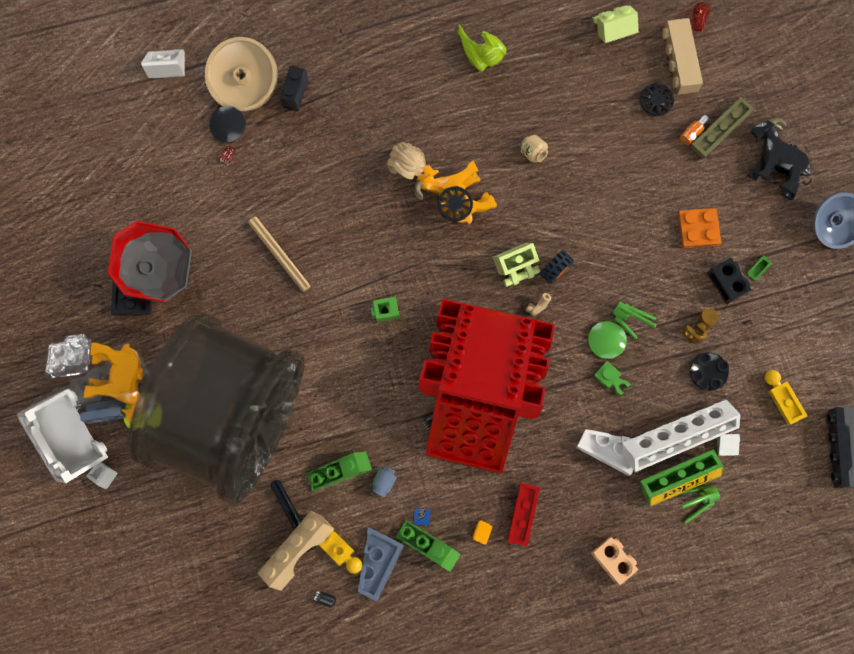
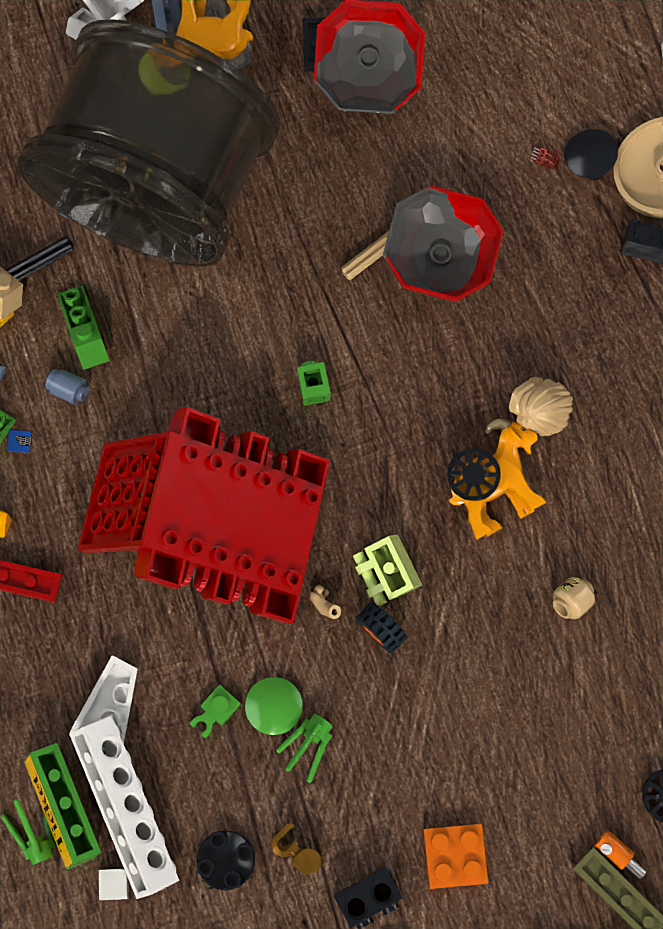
camera: 85 degrees right, 0 degrees up
none -> dark grey rock [383,185,504,302]

